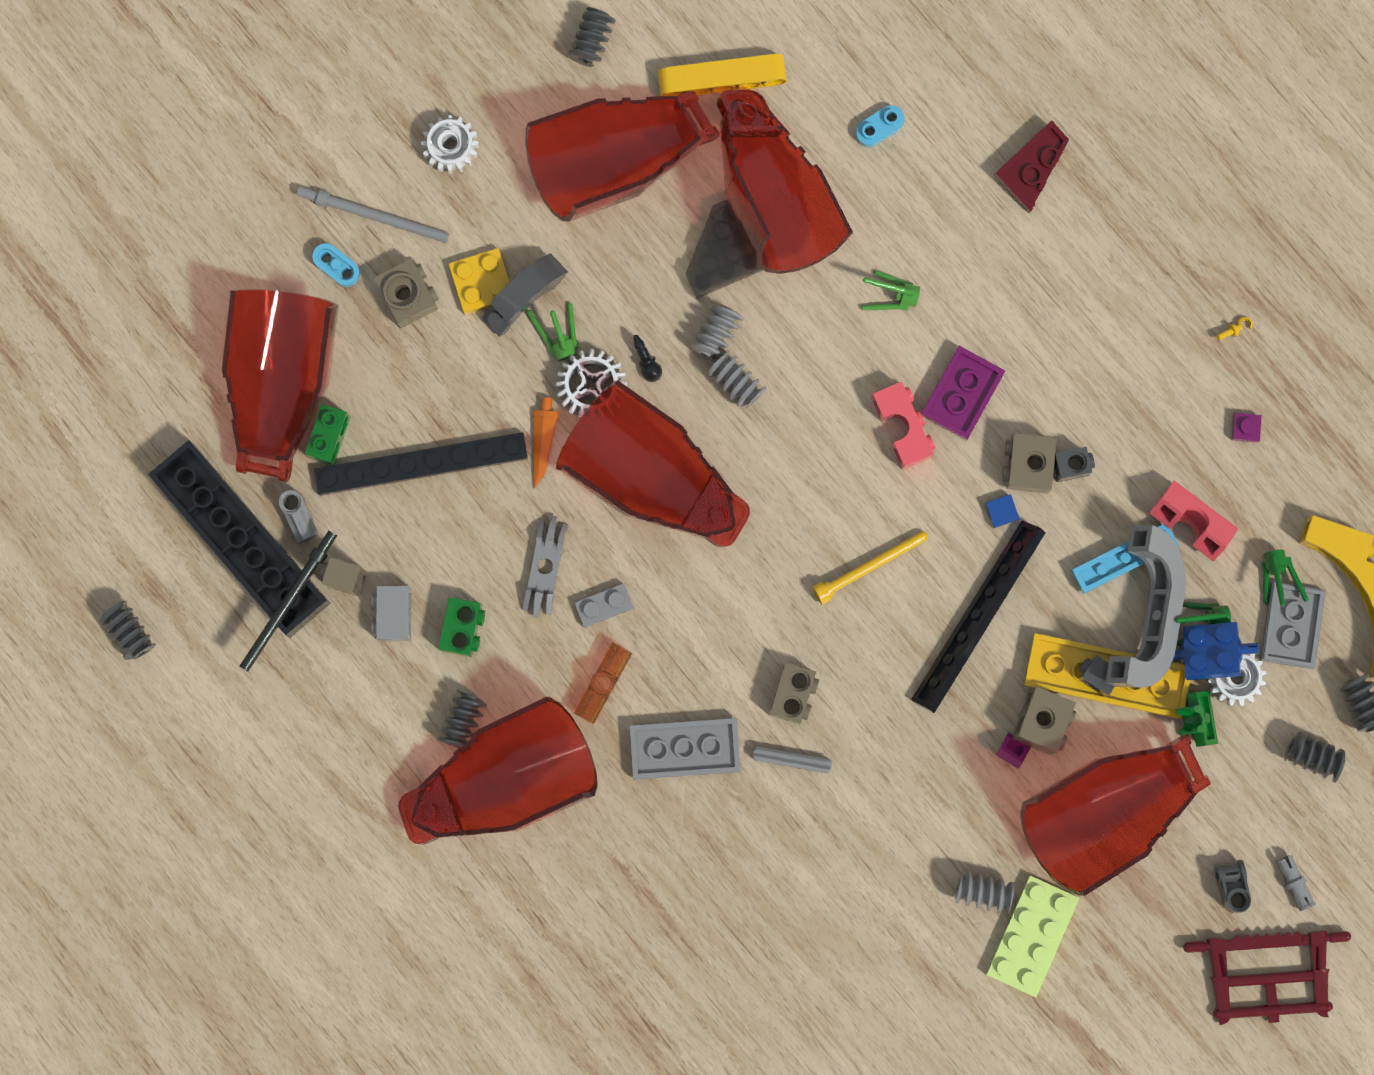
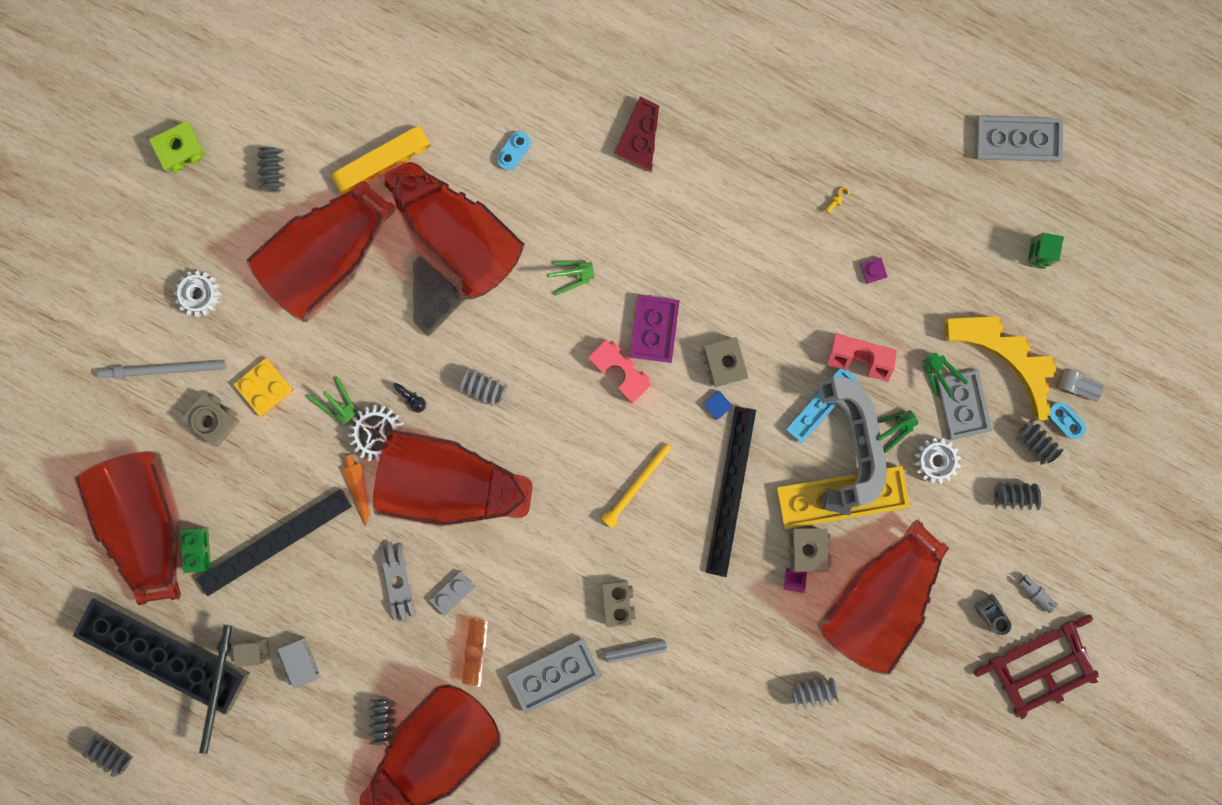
camera: 20 degrees left, 5 degrees up
light grey piece [279,490,319,544] -> none
medium azure plate [312,243,360,287] -> none
green brick [438,597,486,657] -> none
dark grey arch [482,253,568,337] -> none
light grey piece [690,305,744,363] -> none
yellowish green plate [986,875,1079,997] -> none
dark grey brick [1054,447,1095,482] -> none
blue plate [1173,622,1259,680] -> none
green plate [1176,691,1218,747] -> none

